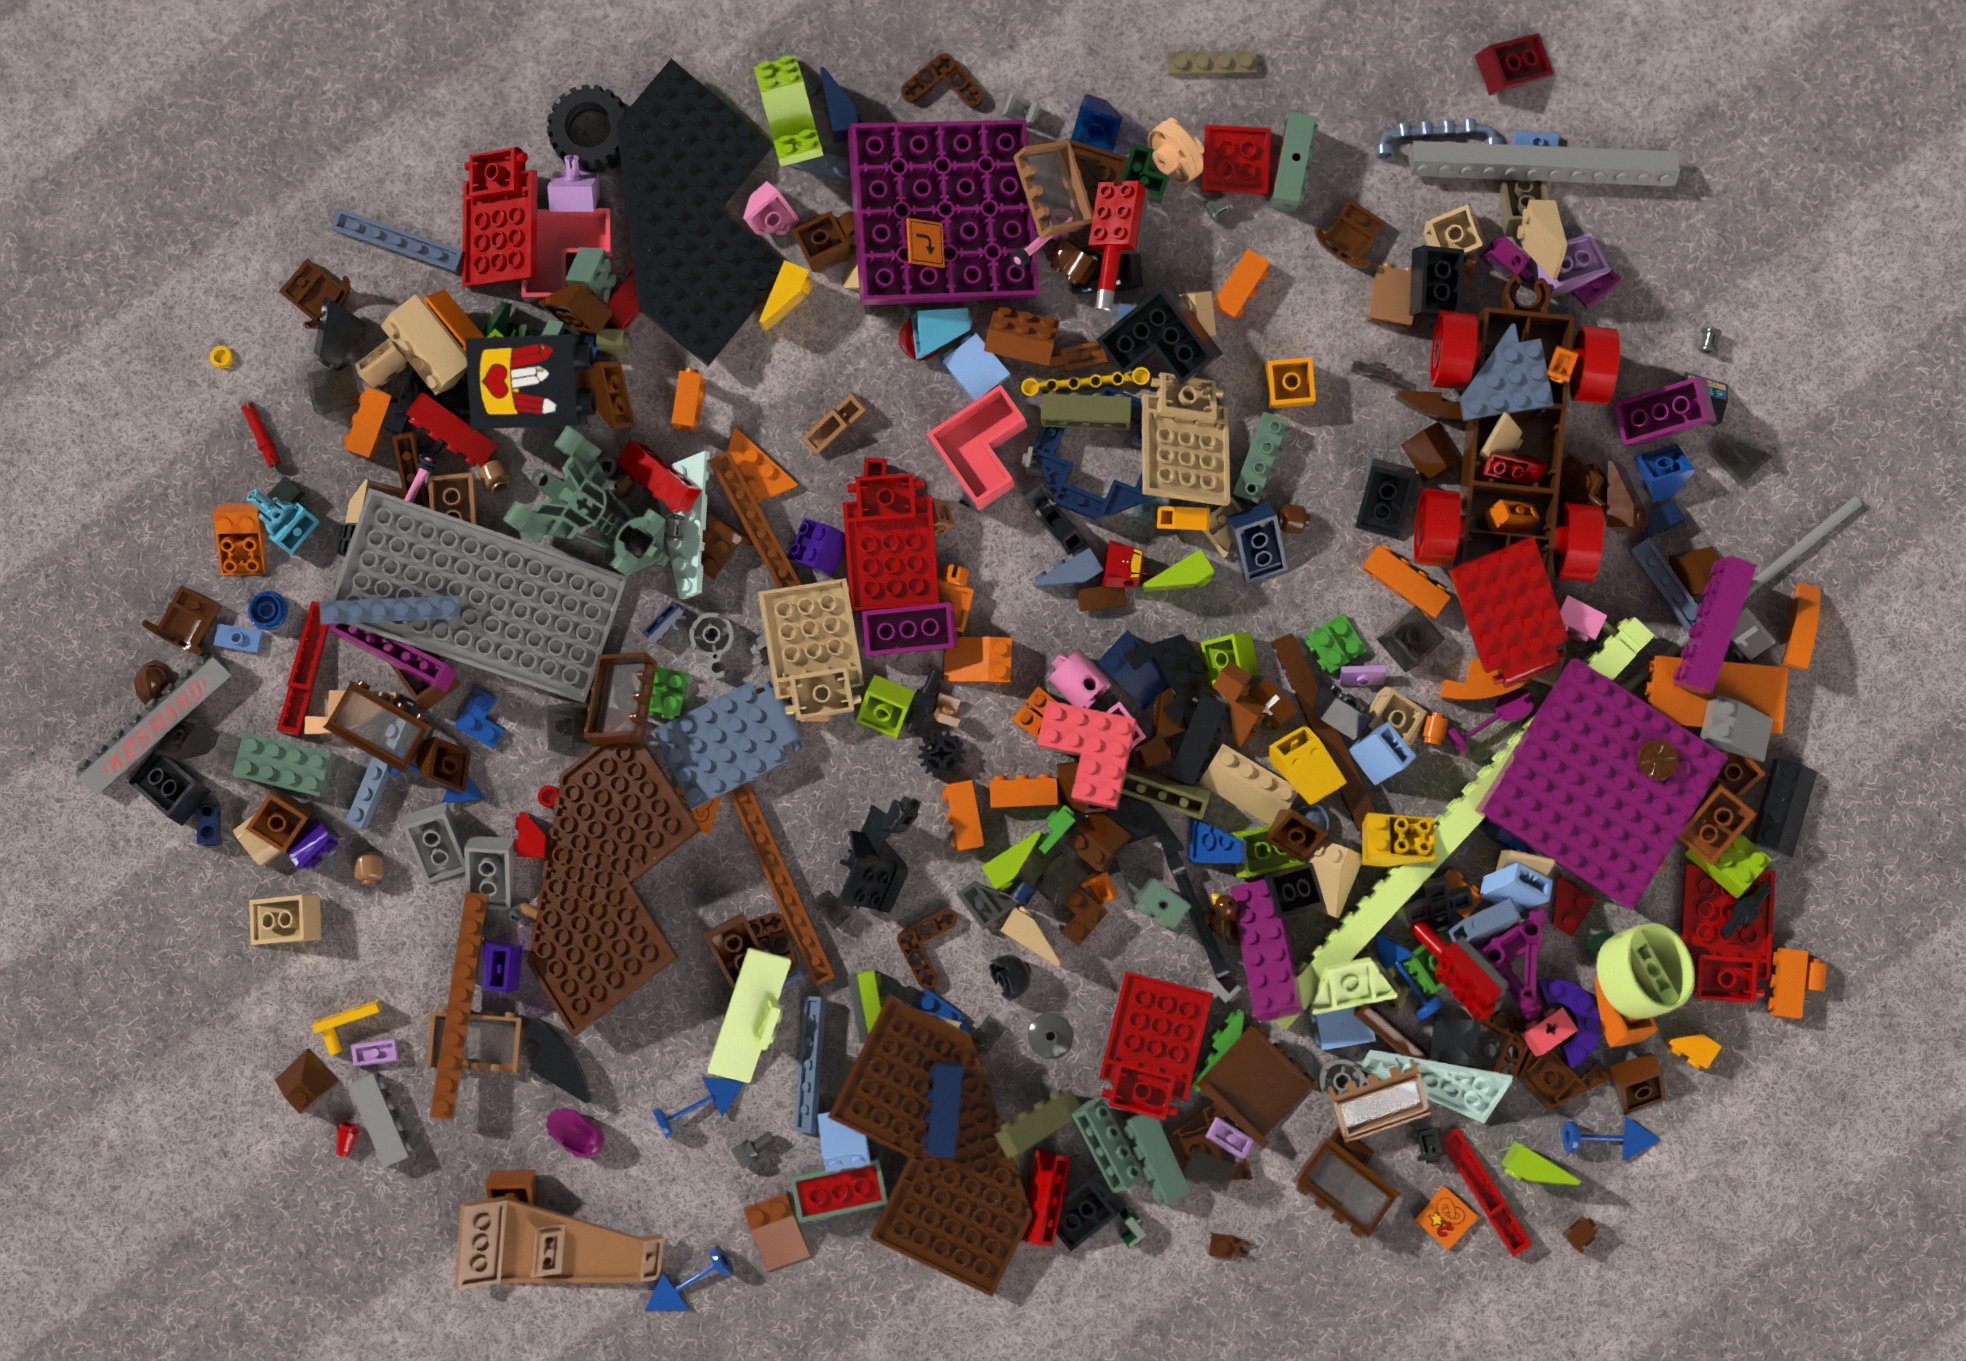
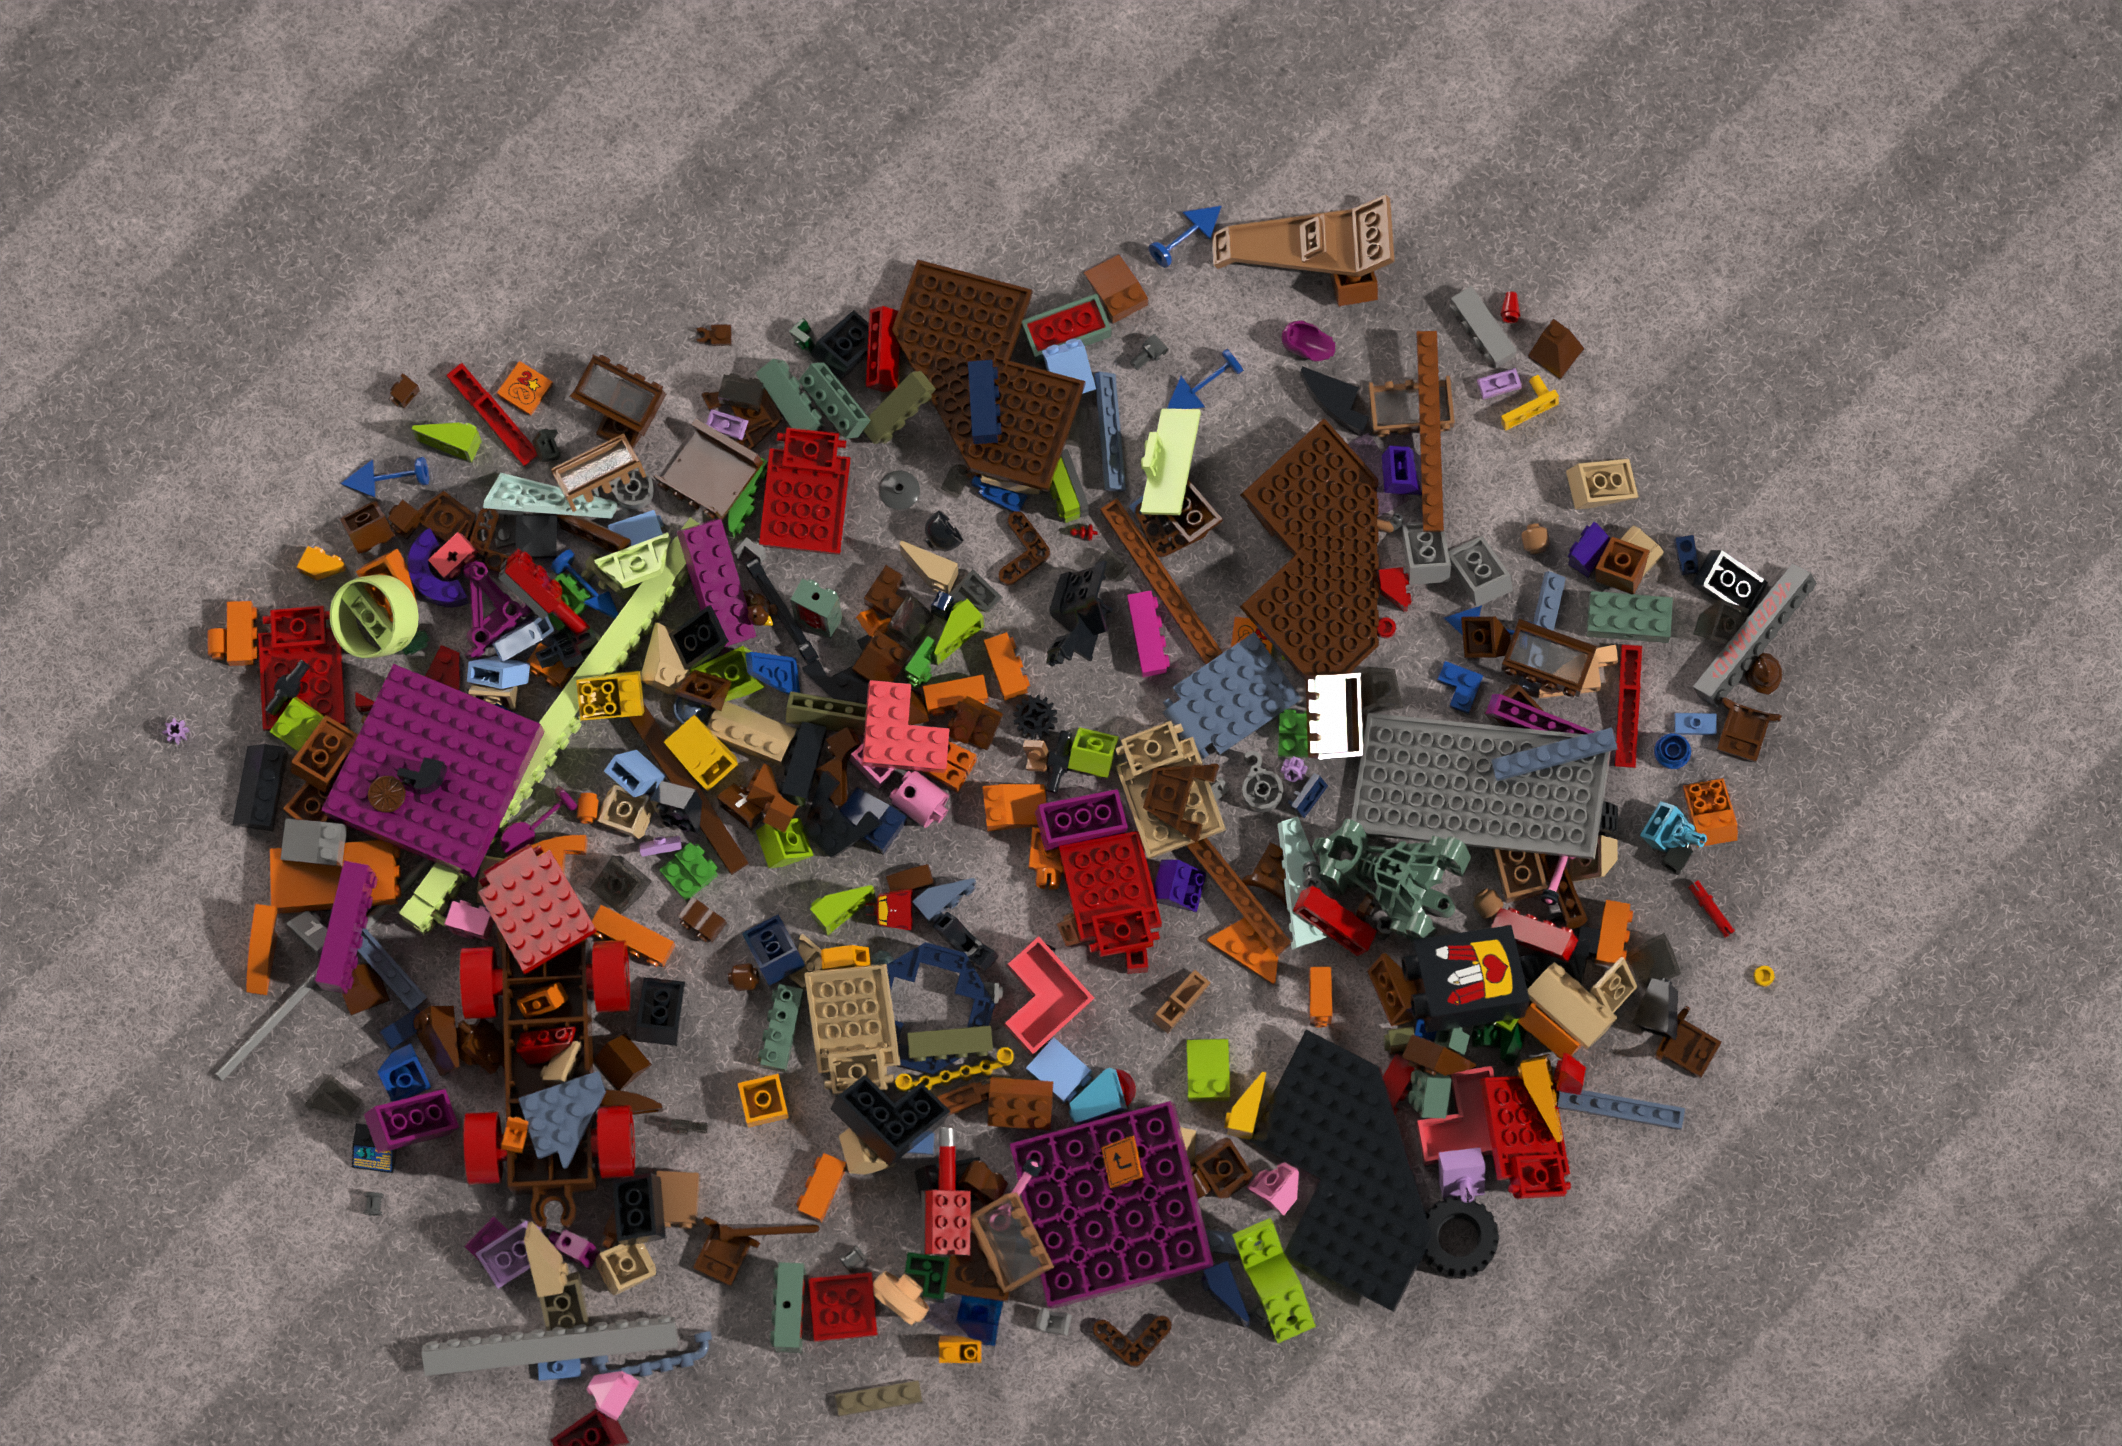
camera: 175 degrees right, 10 degrees down
none -> lavender gear [163,718,190,745]
none -> red slope [355,692,374,712]
none -> reddish brown brick [387,499,422,533]
none -> black brick [397,757,447,794]
none -> bright pink slope [587,1371,640,1421]
none -> reddish brown brick [678,897,727,943]
none -> reddish brown piece [718,1224,820,1242]
none -> light orange slope [939,1336,981,1363]
none -> reddish brown plate [947,696,1004,750]
none -> red hair [1070,524,1098,541]
none -> dark pink brick [1127,591,1170,678]
none -> reddish brown wing [1143,763,1219,843]
none -> lime slope [1187,1039,1230,1102]
none -> lavender gear [1281,756,1308,783]
none -> light orange wedge [1518,1054,1563,1142]
none -> red slope [1553,1053,1586,1095]

